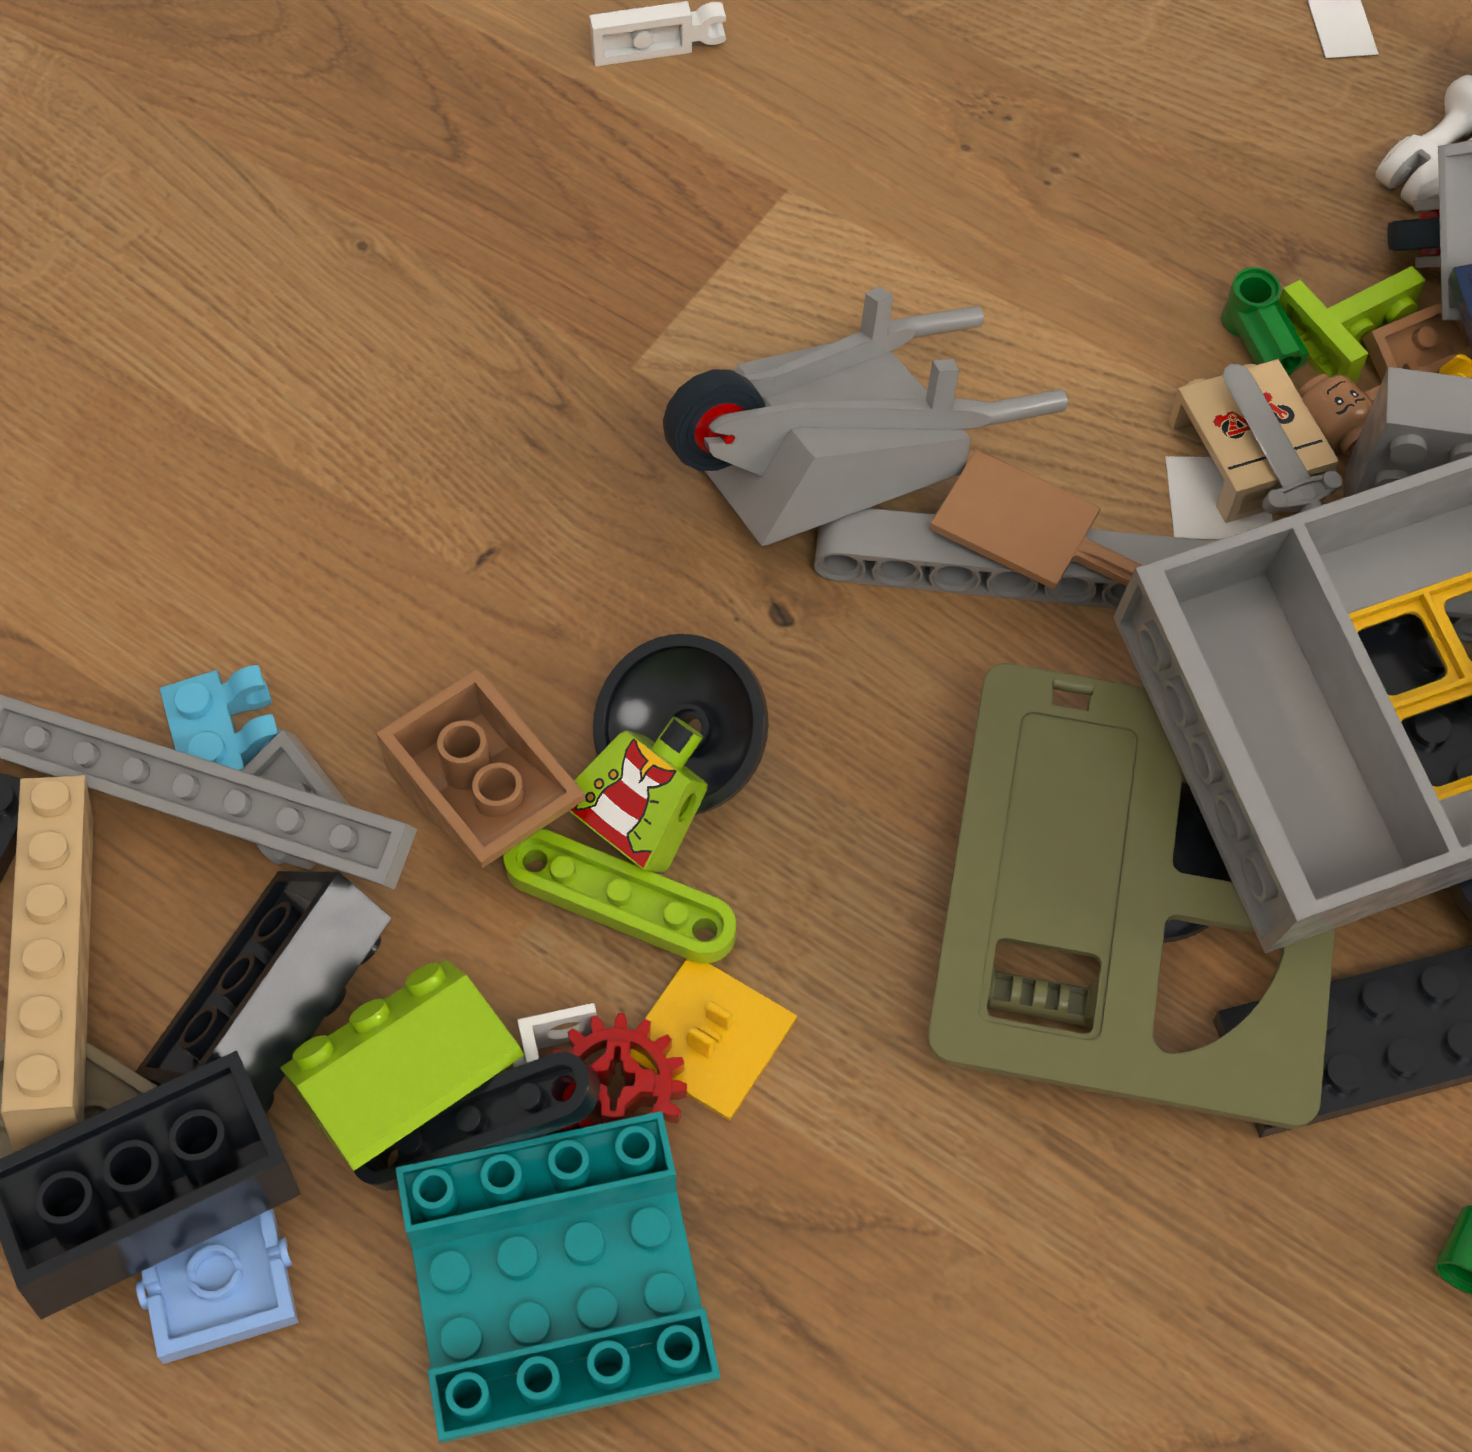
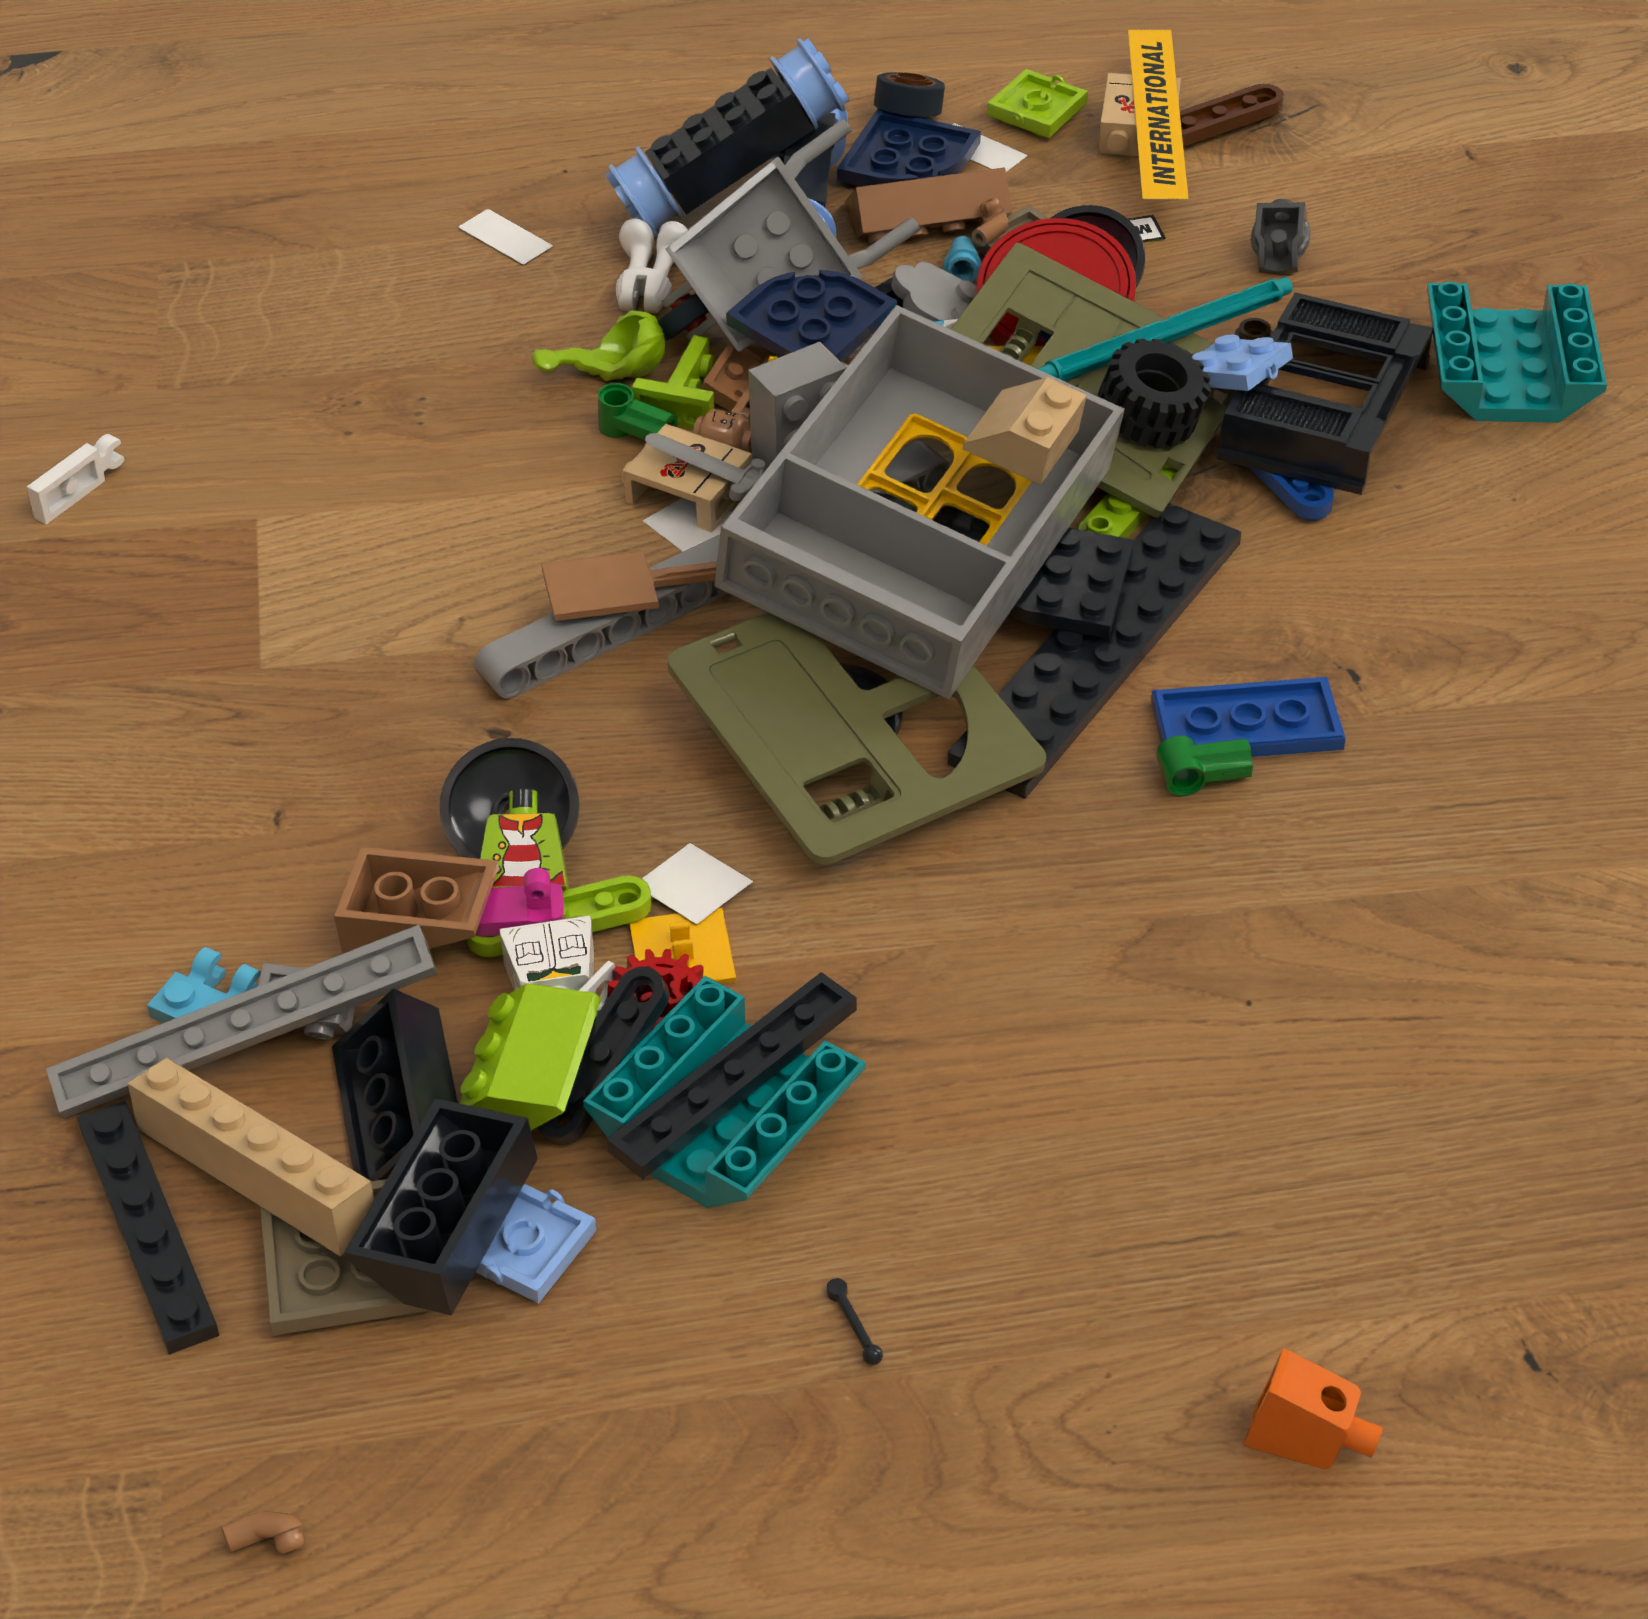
camera: 40 degrees left, 15 degrees down
light grey piece [663,286,1068,546] -> none
none -> dark pink piece [476,868,565,937]
none -> white torso [500,916,594,991]
none -> lime hair [532,310,665,381]
none -> black plate [607,972,857,1180]
none -> white sticker [642,843,753,924]

